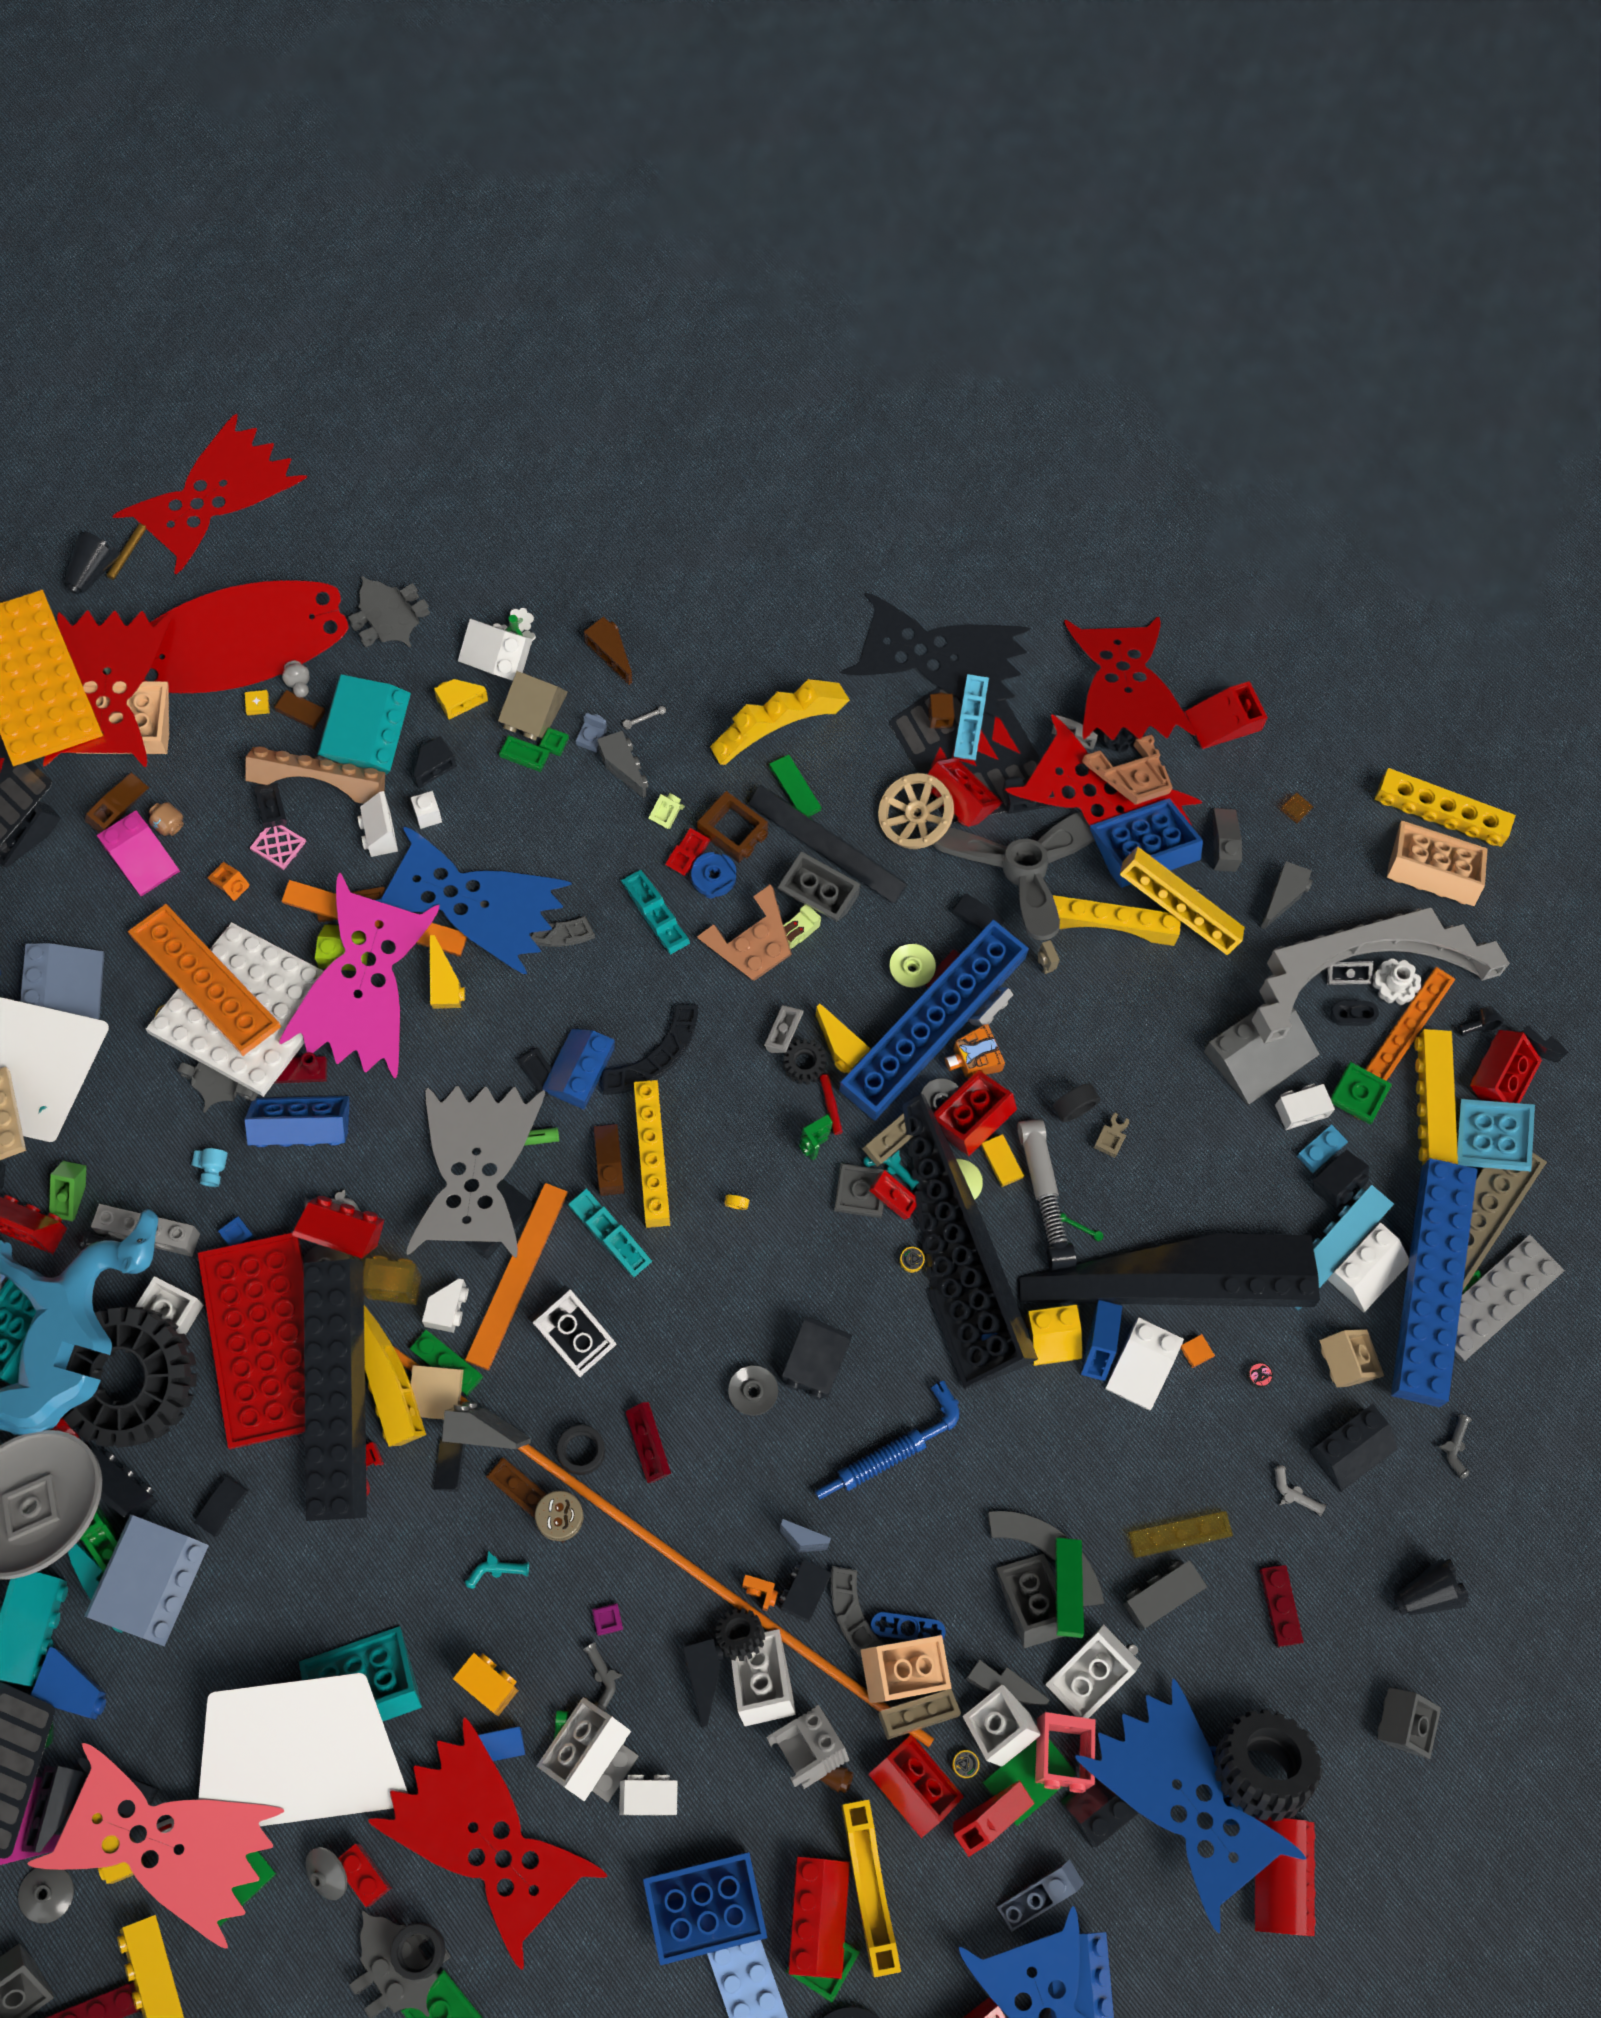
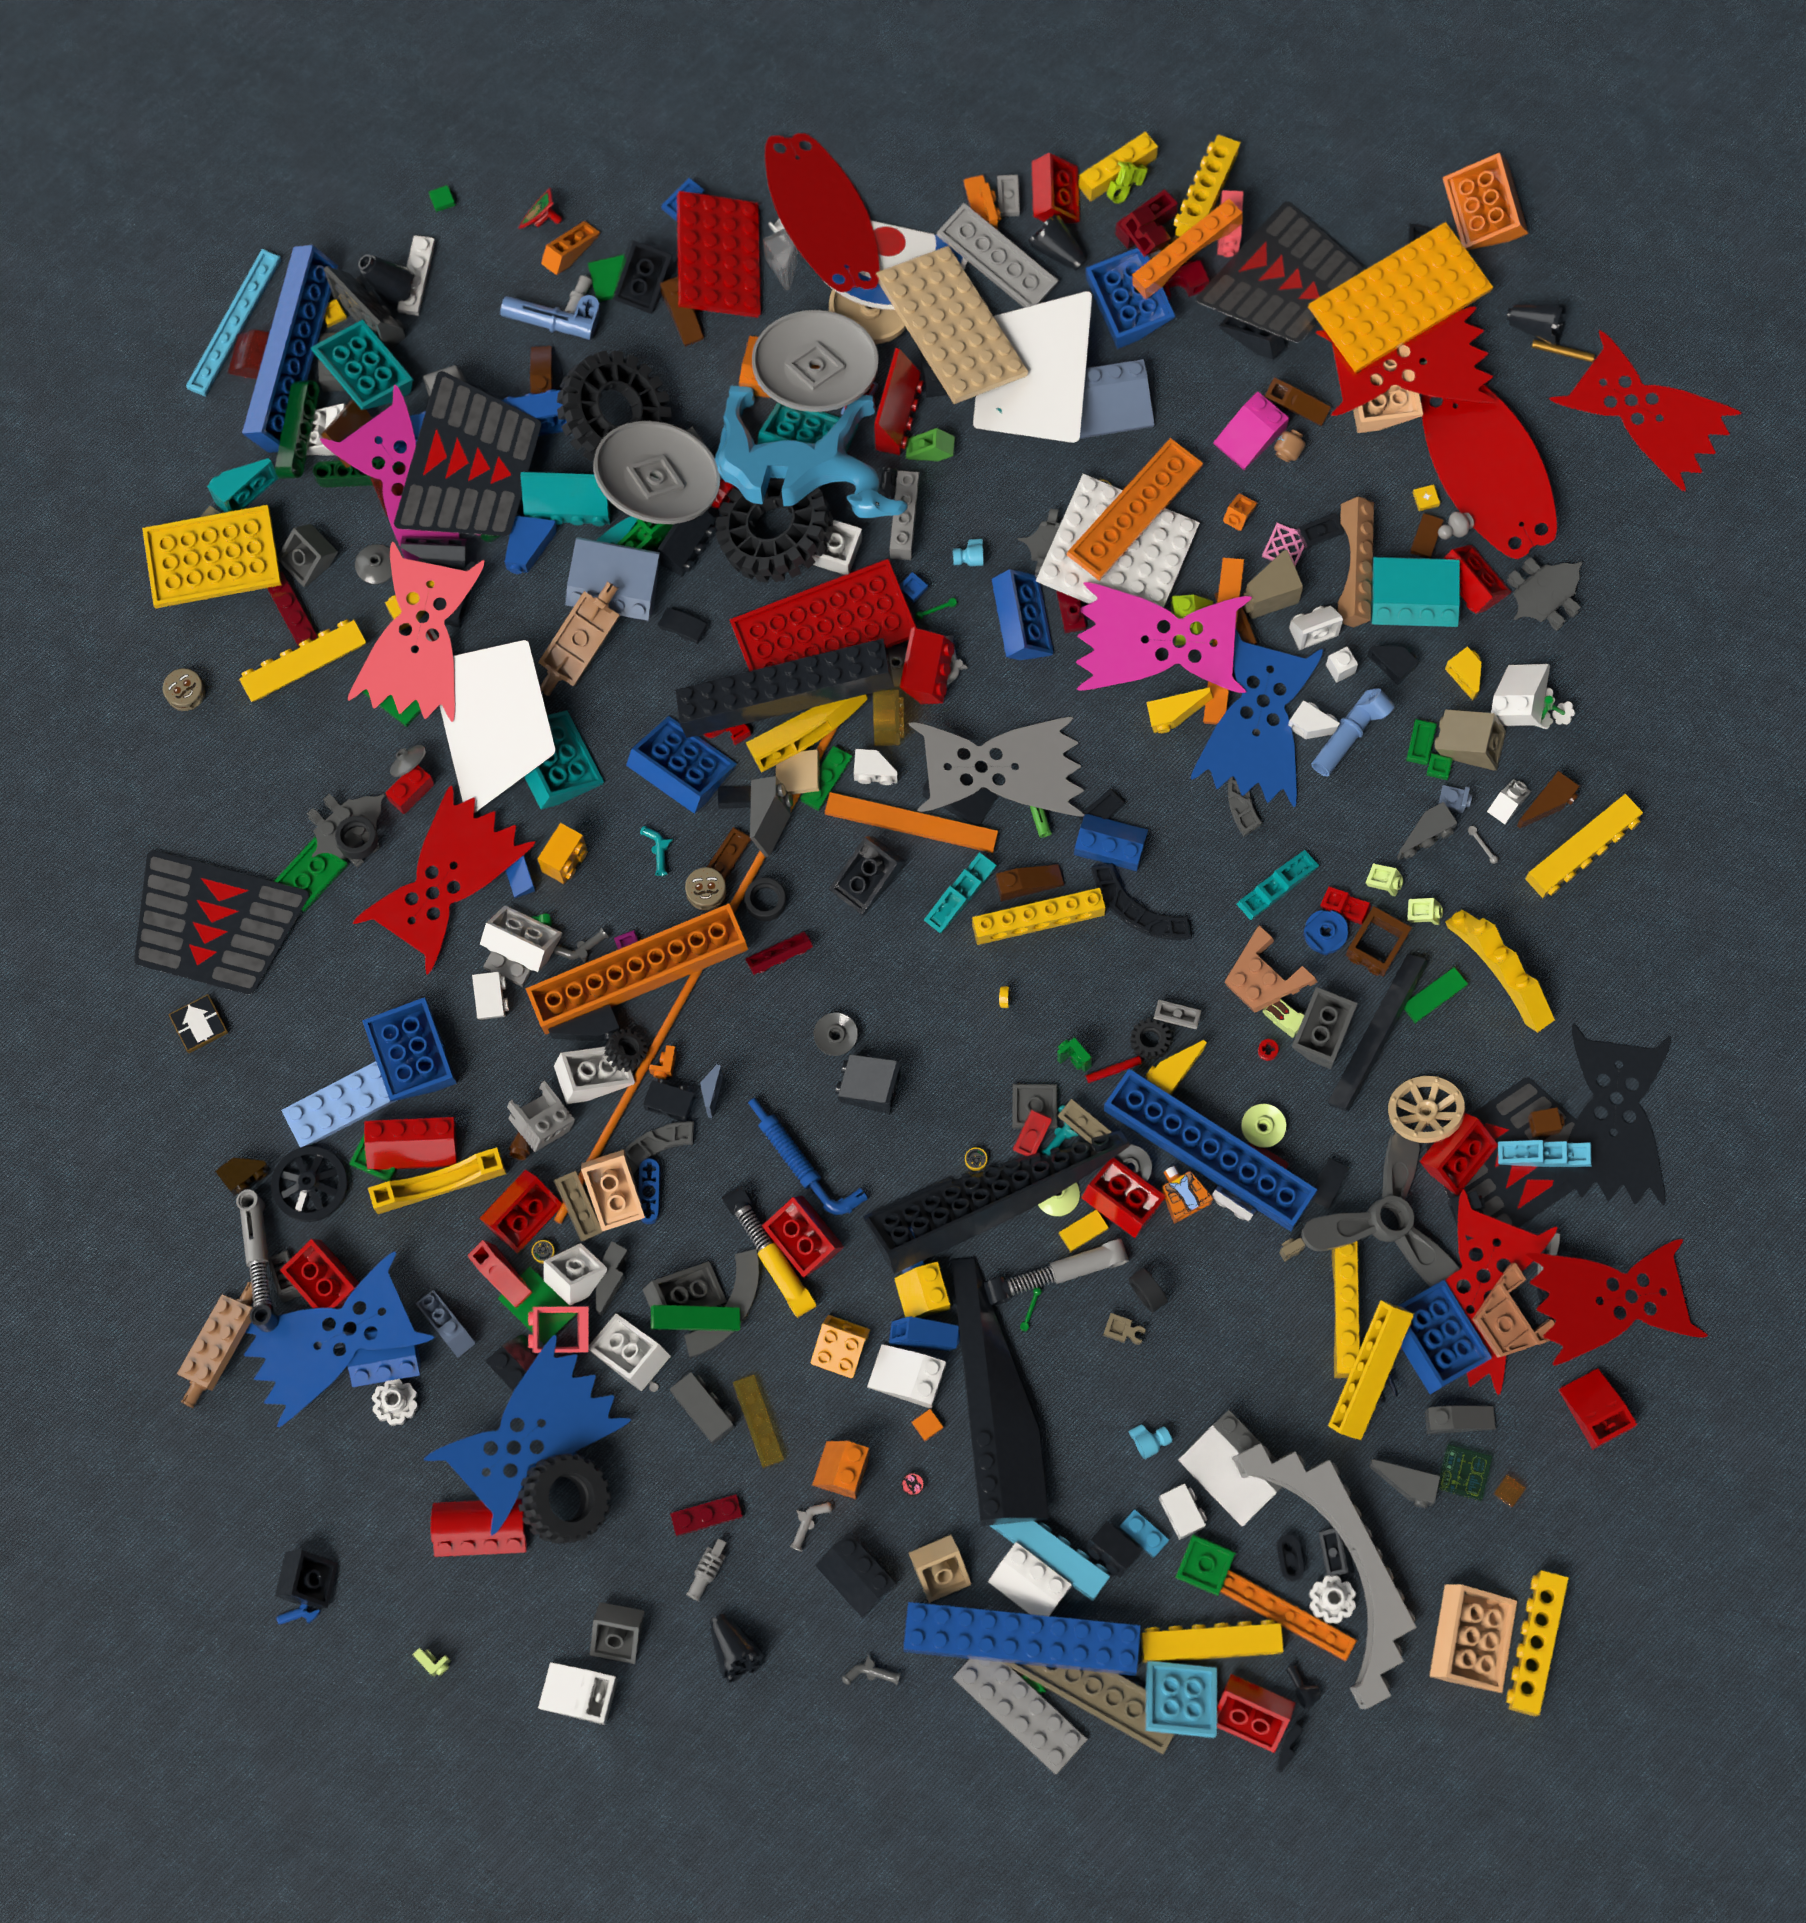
camera: 90 degrees right, 5 degrees up
none -> white plant [372,1379,418,1426]
none -> yellowish green bracket [413,1648,451,1677]
none -> orange brick [525,904,748,1035]
none -> medium nougat plate [538,581,621,696]
none -> white slope [538,1663,618,1725]
none -> blue slope [626,716,737,814]
none -> light grey hinge [686,1539,726,1601]
none -> piece [721,1185,816,1318]
none -> red slope [762,1196,844,1278]
none -> light orange bracket [811,1315,871,1378]
none -> orange slope [812,1441,870,1499]
none -> green hinge [915,598,957,620]
none -> medium azure piece [1129,1425,1172,1459]
none -> dark tan slope [1243,550,1303,619]
none -> red bush [1258,1039,1279,1061]
none -> white slope [1288,700,1340,739]
none -> medium blue piece [1311,688,1395,777]
none -> yellowish green bracket [1408,898,1443,925]
none -> clear green tile [1437,1444,1492,1501]
none -> red slope [1443,544,1511,614]
none -> white slope [1487,779,1531,824]
none -> yellow brick [1525,794,1643,898]

